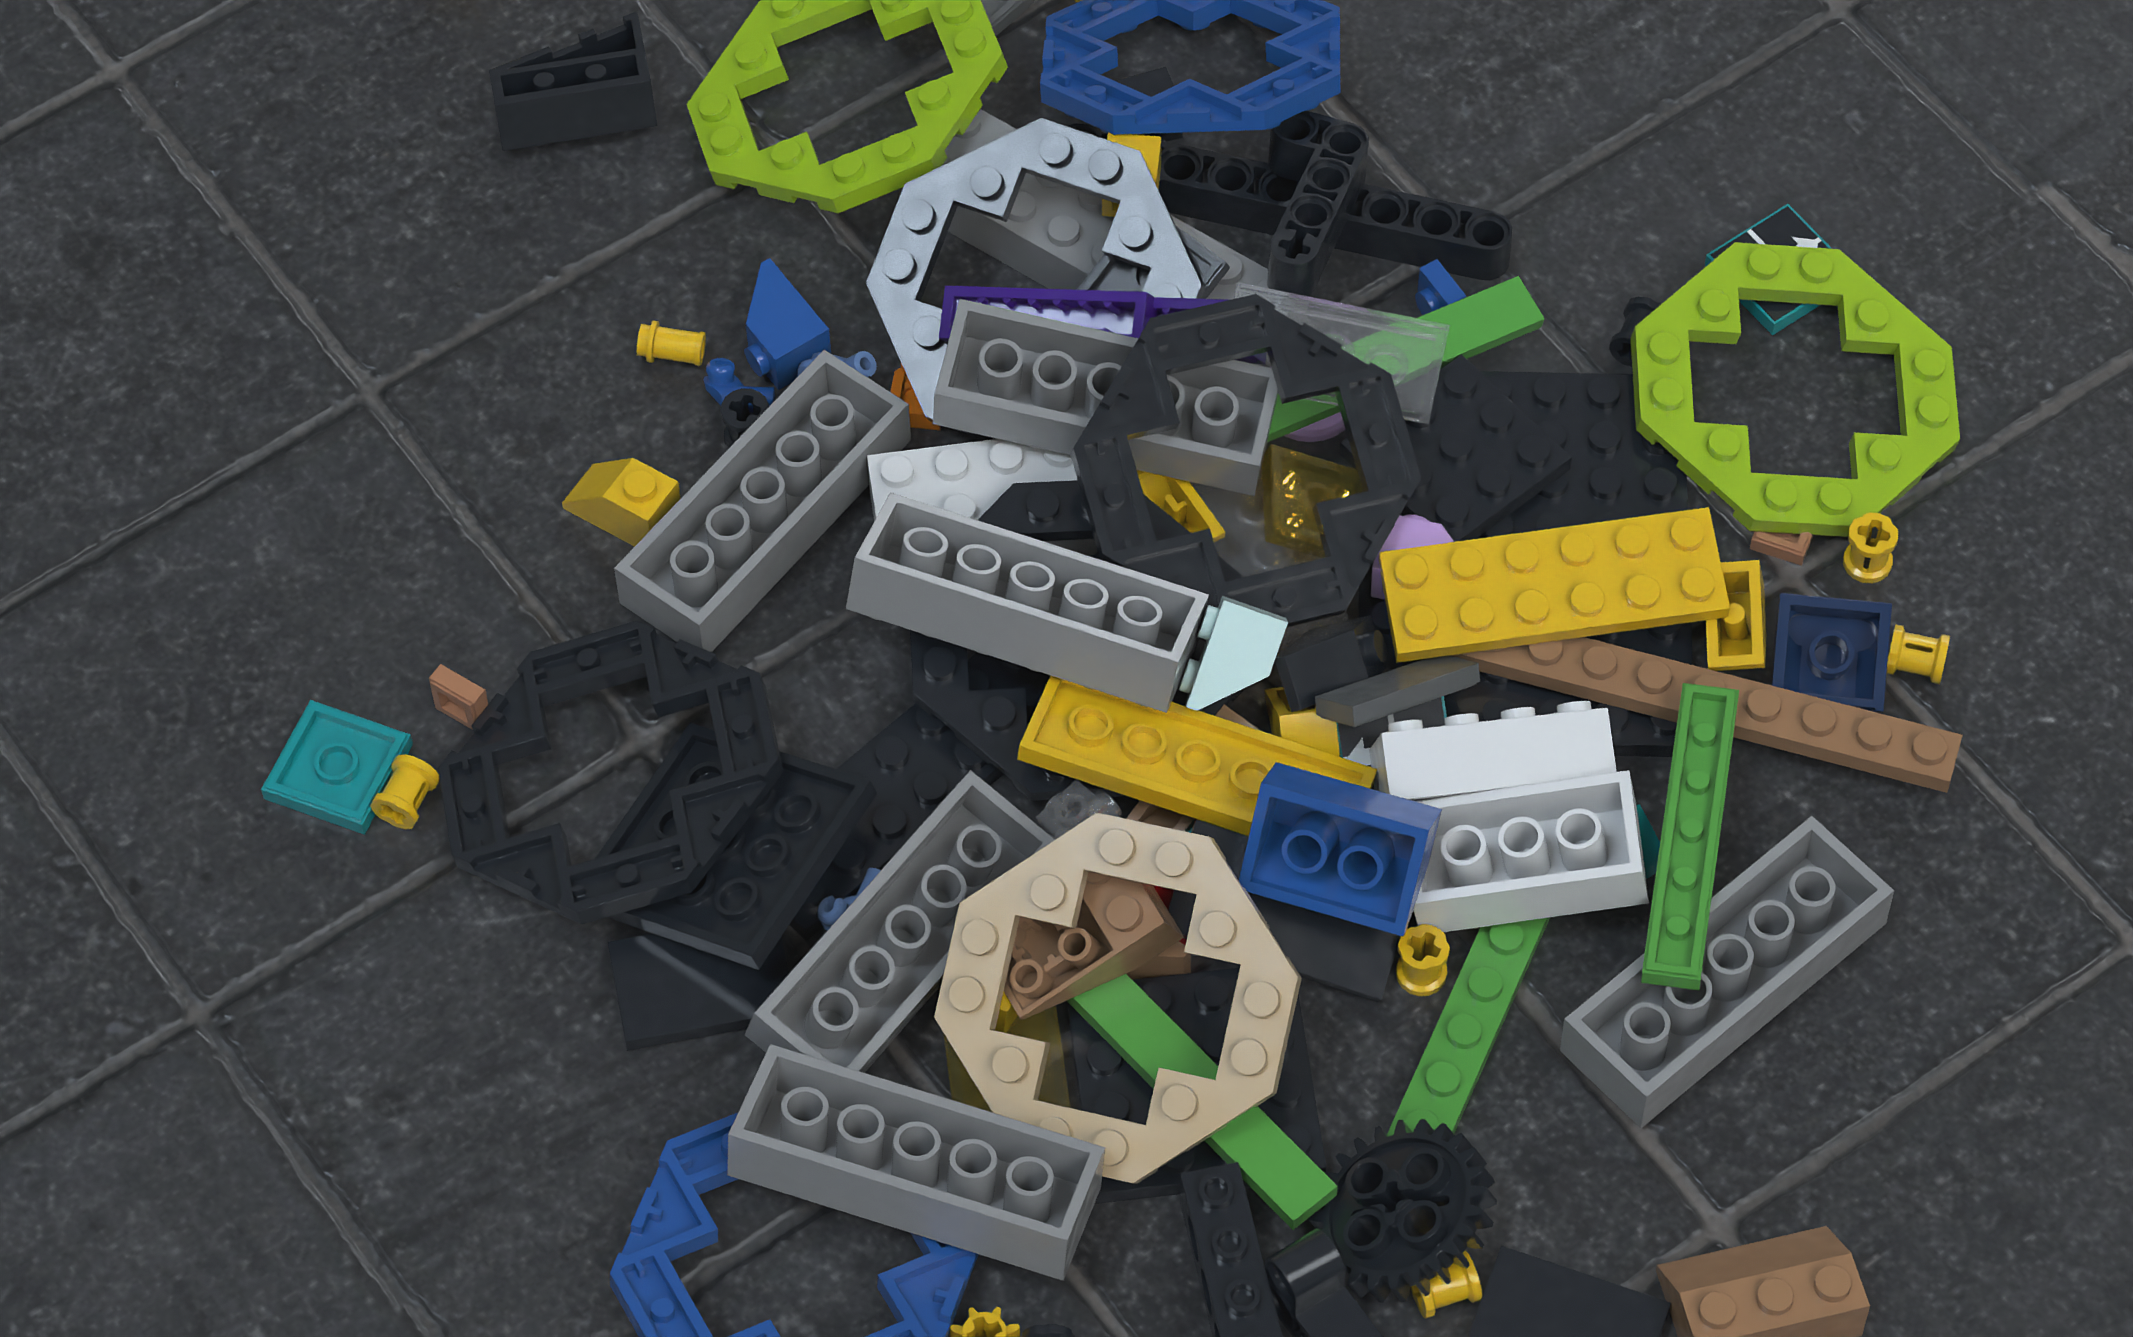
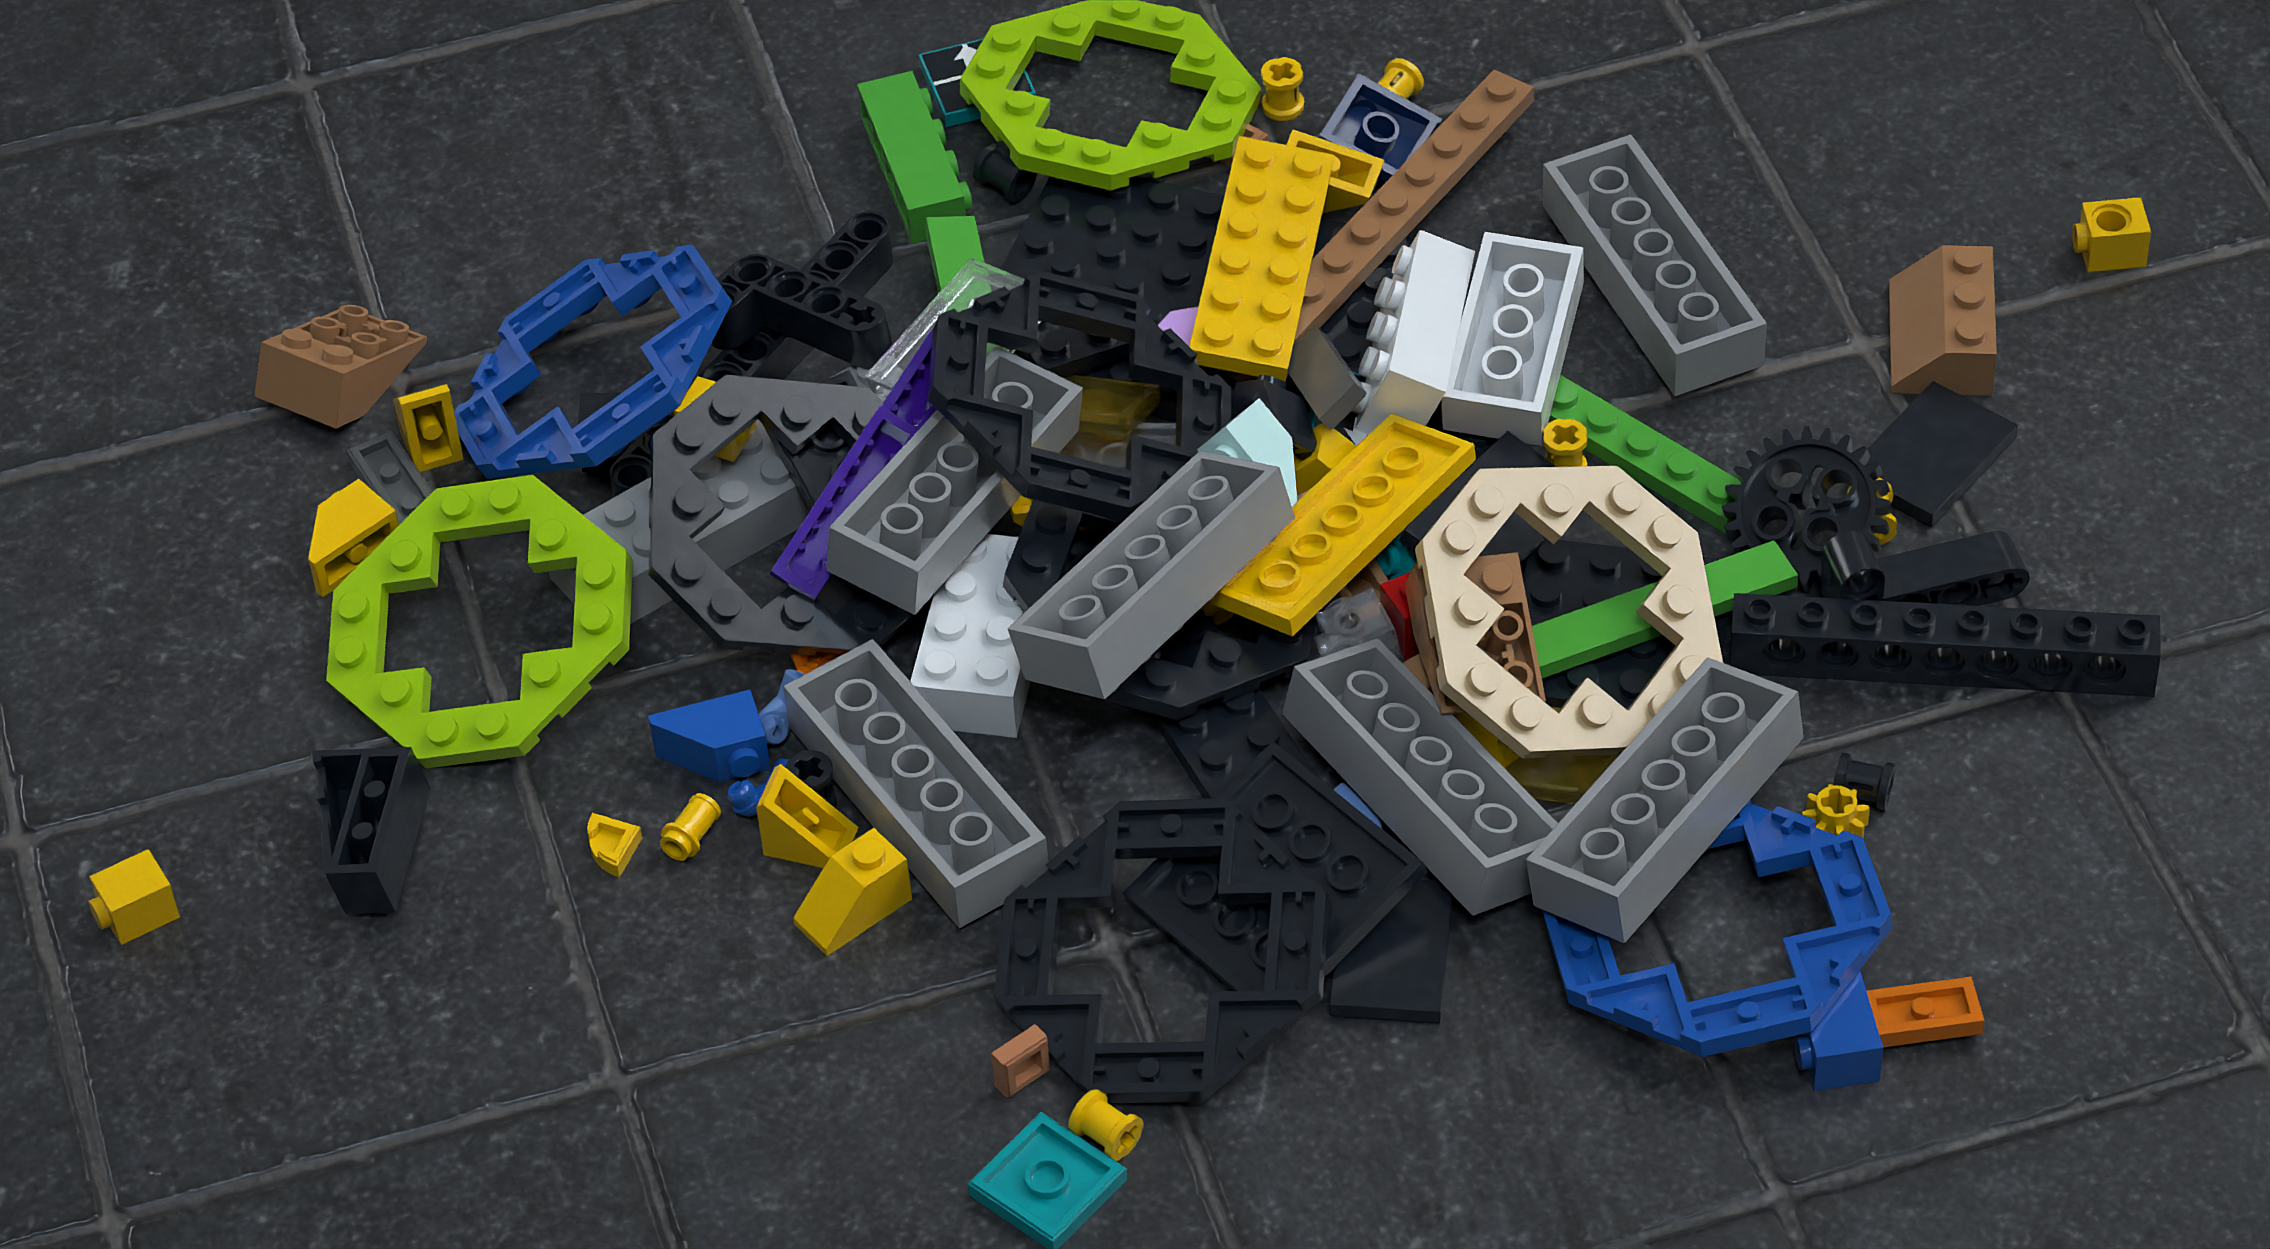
camera: 70 degrees left, 10 degrees down
blue slope [1239,762,1442,936] -> none
blue plate [1415,259,1467,315] -> none
bright green tile [1641,683,1739,990] -> none
none -> yellow tile [587,813,642,878]
none -> yellow slope [756,764,859,868]
none -> bright green brick [857,71,973,244]

